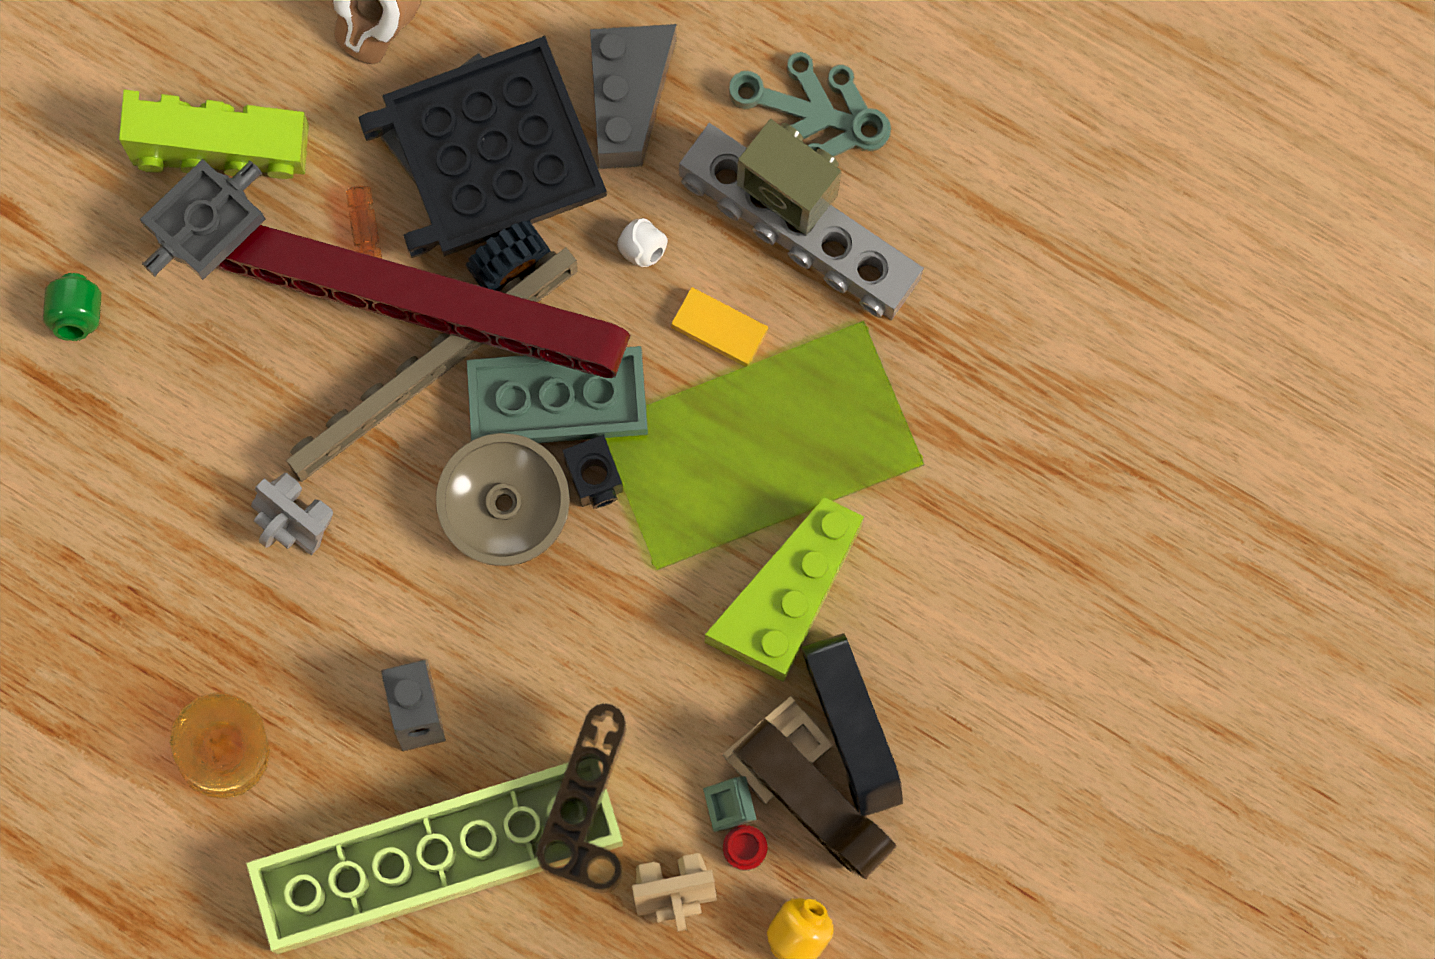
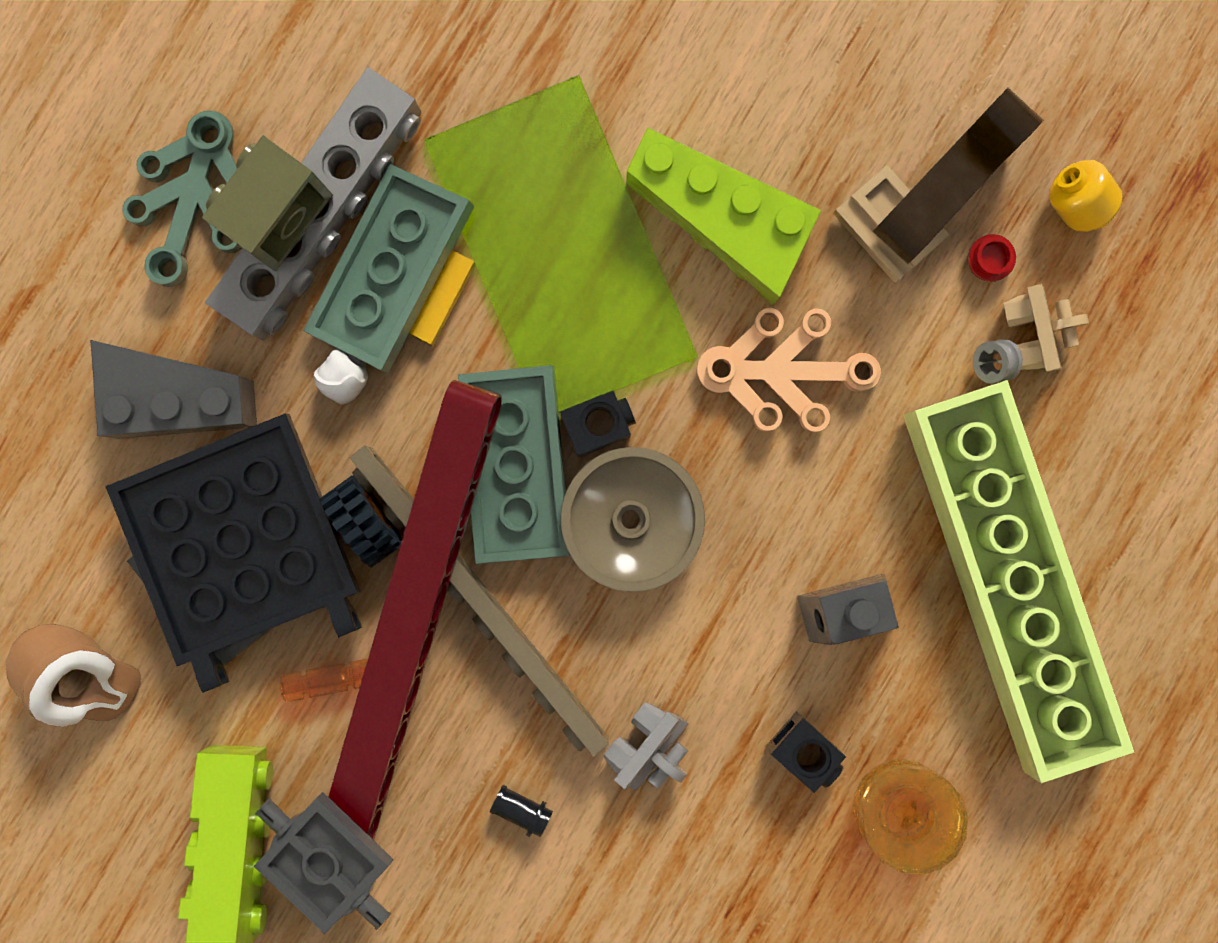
camera: 85 degrees left, 10 degrees up
dark brown beam [537,703,626,894] -> none
sand green tile [703,776,757,832] -> none
black beam [801,633,903,817] -> none
none -> sand green plate [303,163,474,374]
none -> black pin [489,785,553,837]
none -> light nougat plant [697,308,881,432]
none -> black brick [766,711,846,793]
none -> light grey bush [973,339,1023,384]

